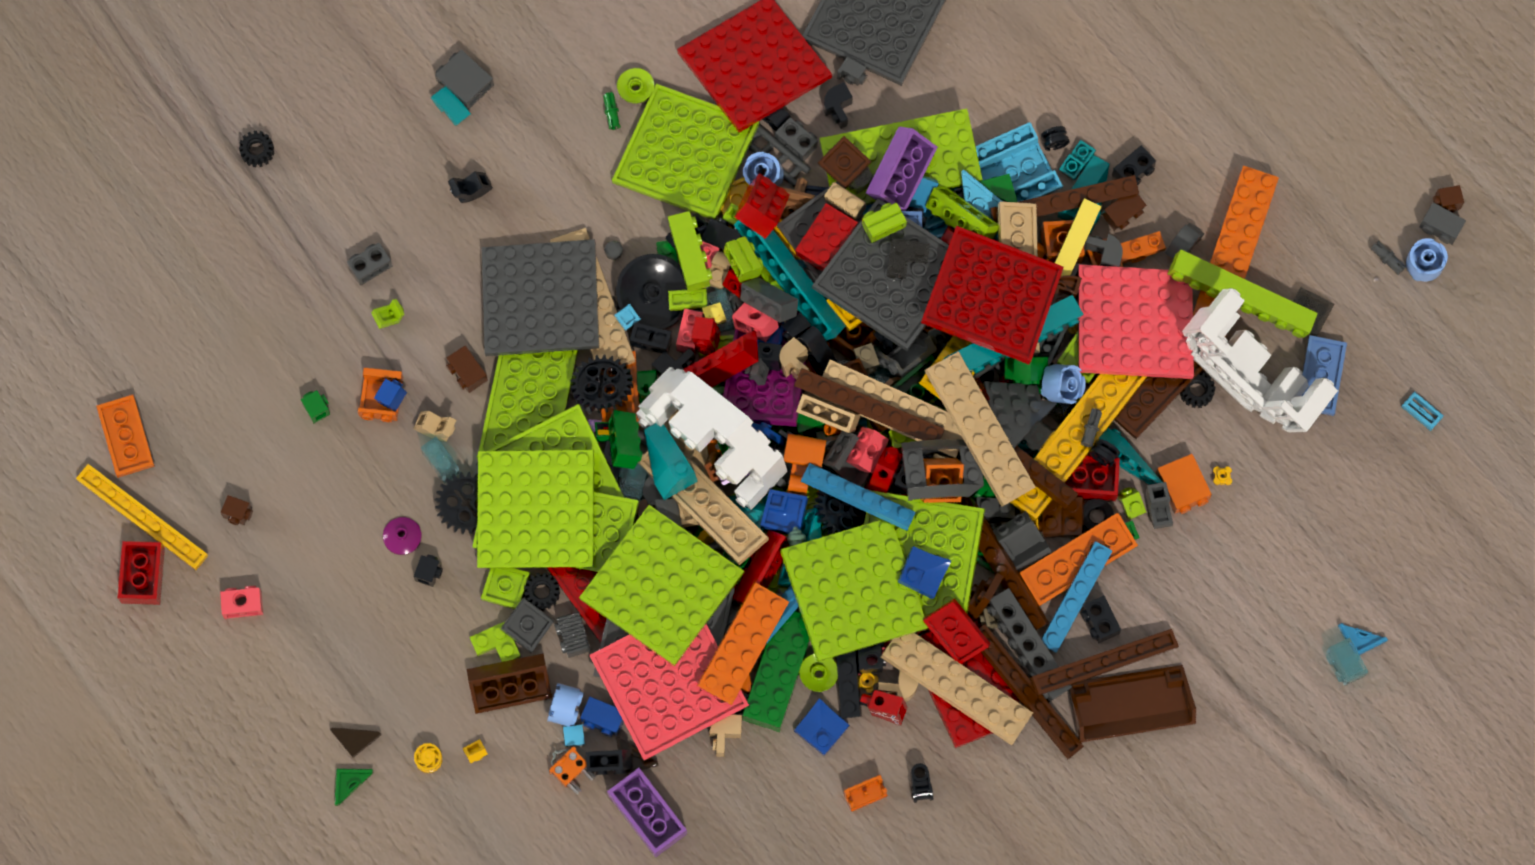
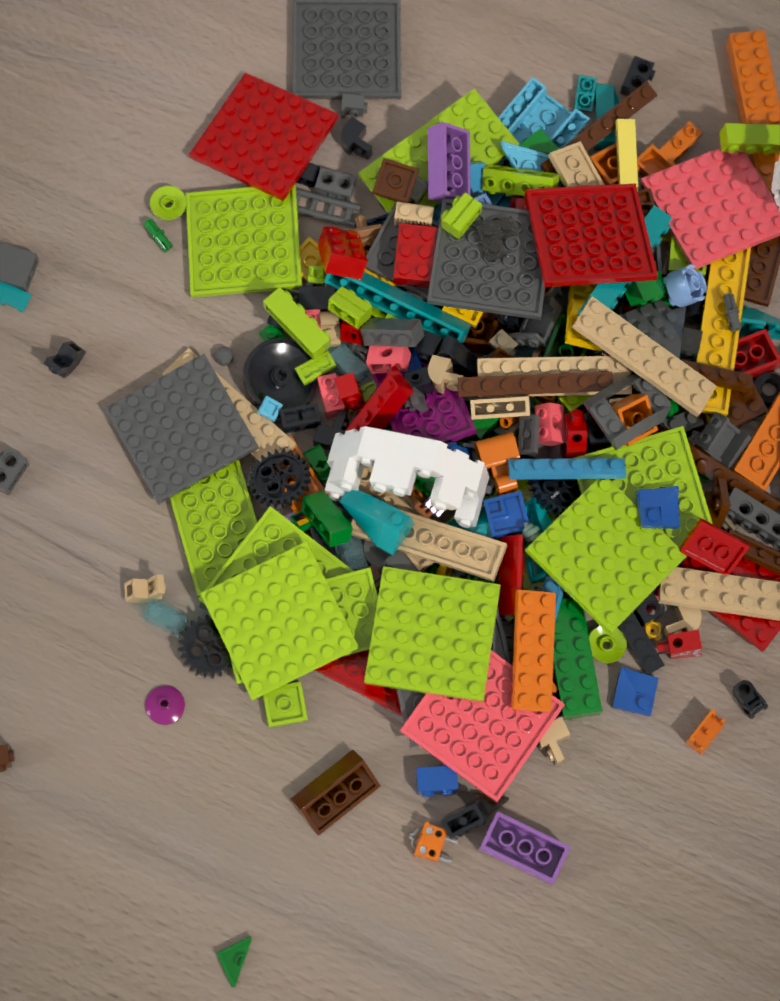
camera: 30 degrees left, 0 degrees up
coral brick [220,586,263,619] -> none
green brick [300,390,330,424] -> none
dark brown tile [330,728,381,758] -> none
orange panel [358,368,404,422] -> none
lime bracket [371,299,404,329] -> none
blue brick [374,379,407,412] -> none
black brick [413,555,443,587] -> none
yellow wheel [414,743,443,773] -> none
reddish brown brick [446,346,488,393] -> none
yellow plate [462,739,488,764] -> none
lime plate [469,622,521,662] -> none
dark grey tile [500,598,554,653] -> none
black tyre [524,573,560,610] -> none
light blue brick [547,683,583,727] -> none
dark grey brick [554,611,591,658] -> none
medium azure tile [563,725,585,747] -> none
light yellow plate [702,302,726,325] -> none
light blue brick [743,152,784,186] -> none
black wheel [1041,126,1070,151] -> none
dark grey brick [1085,234,1123,267] -> none
black wheel [1089,439,1120,467] -> none
reddish brown brick [1100,194,1147,231] -> none
dark grey brick [1165,223,1205,259] -> none

